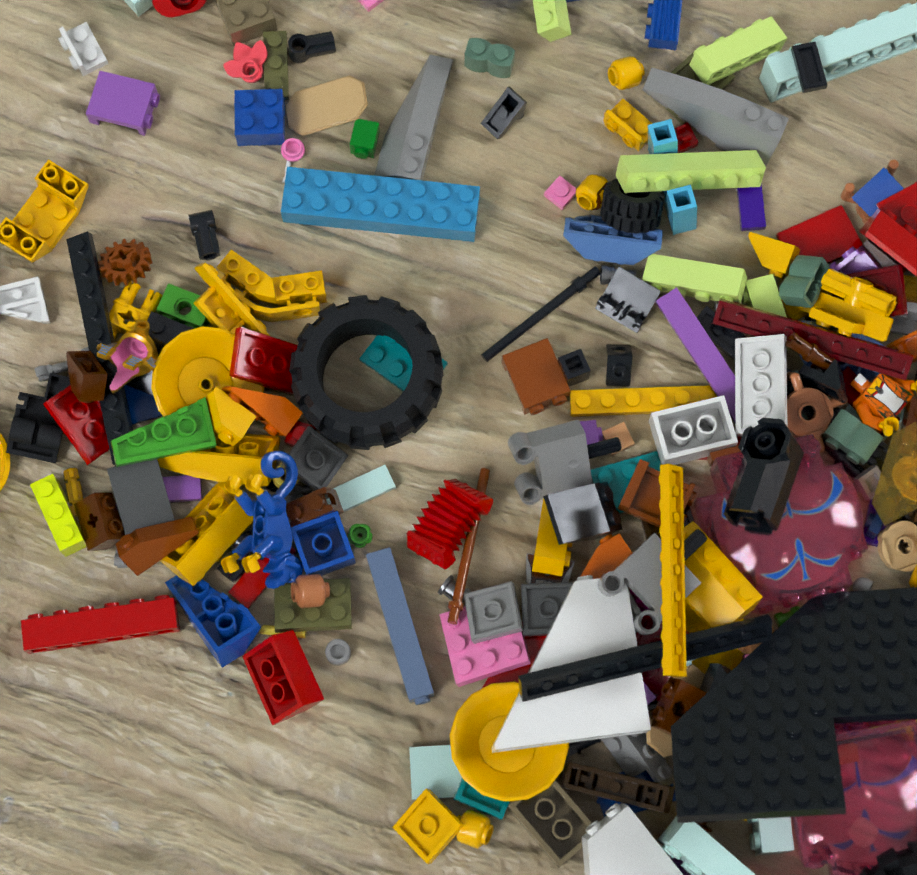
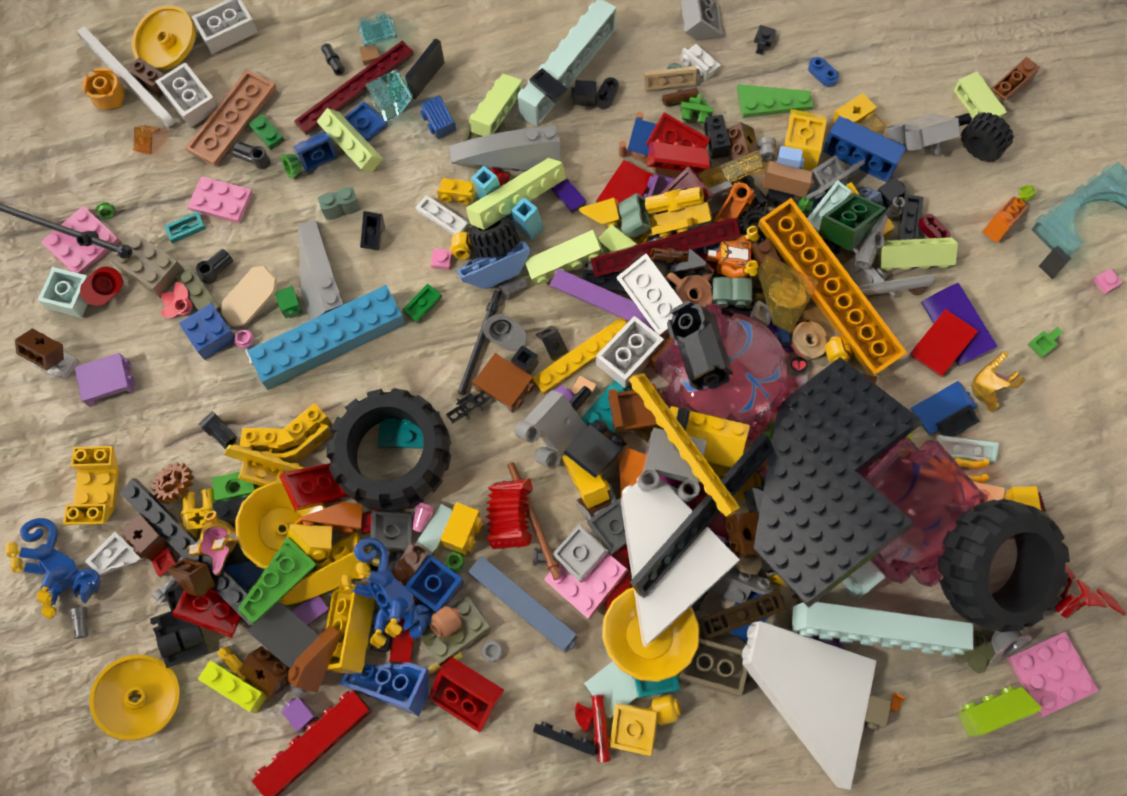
camera: 30 degrees left, 5 degrees down
hinge [595,267,661,333] -> none
yellow head [607,56,645,90] -> none
none -> reddish brown brick [15,328,64,371]
none -> brick [120,513,169,561]
none -> red plate [151,549,177,577]
none -> medium lavender brick [281,697,318,733]
none -> green plate [402,283,442,323]
none -> bright pink cone [412,502,434,533]
none -> white tile [415,195,470,235]
none -> yellow brick [440,502,484,557]
none -> black piece [446,391,493,424]
none -> light grey piece [483,314,527,350]
none -> black plate [533,721,596,756]
none -> black brick [571,80,597,107]
none -> red tile [575,703,593,732]
none -> red pin [591,694,611,763]
none -> black beam [596,77,619,109]
none -> tile [788,356,809,376]

